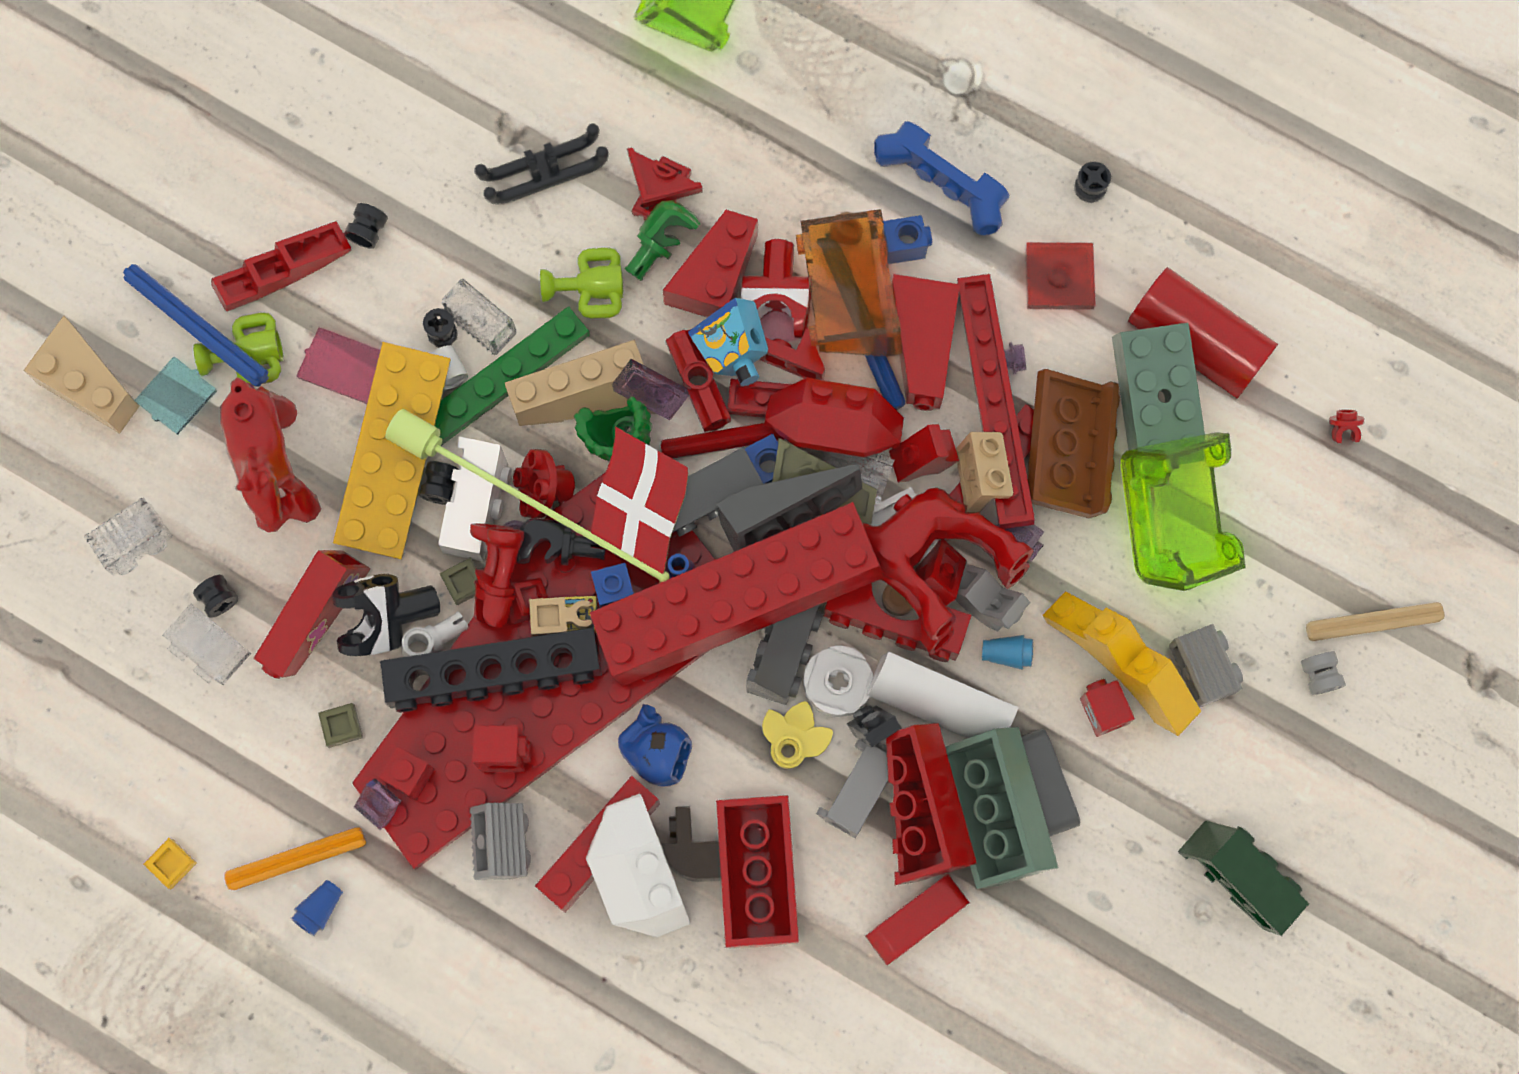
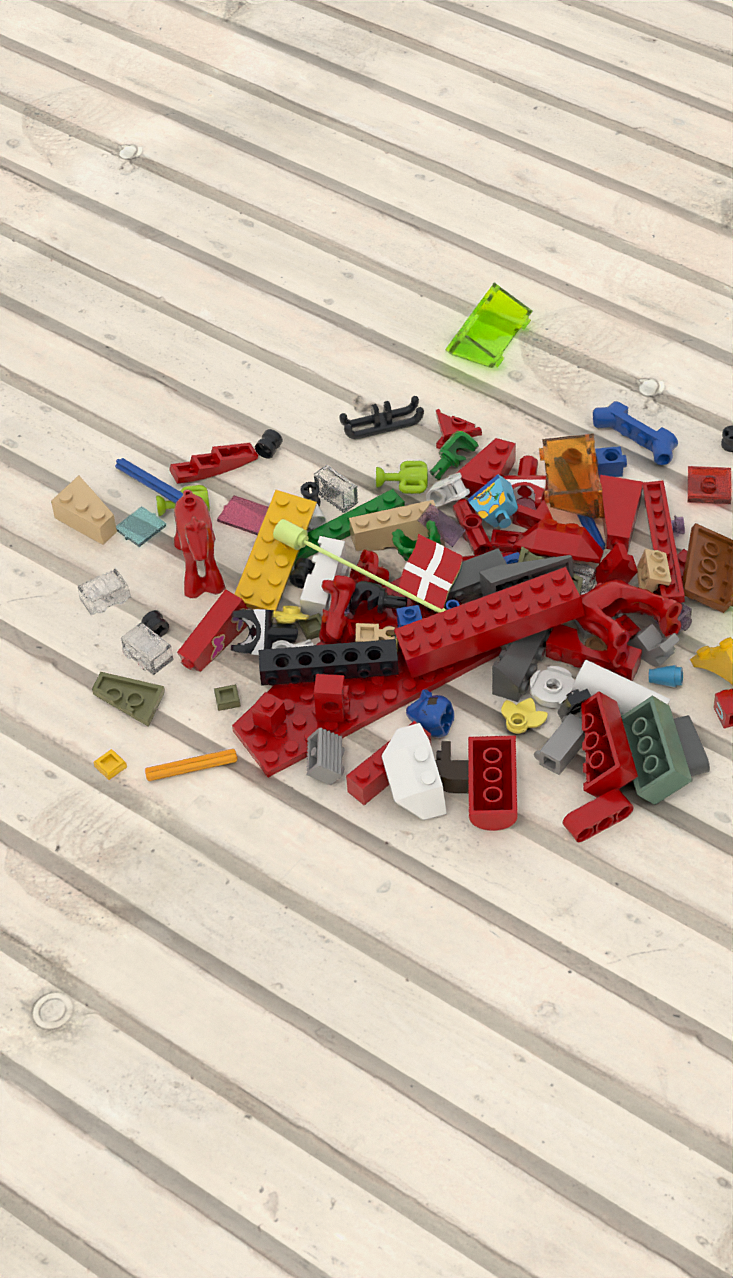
camera: 10 degrees right, 25 degrees down
blue cone [291,880,343,936] -> none
clear purple plate [354,778,401,830] -> none
none -> olive wing [92,672,165,727]
none -> light yellow plate [274,605,309,624]
none -> white piece [426,473,470,507]

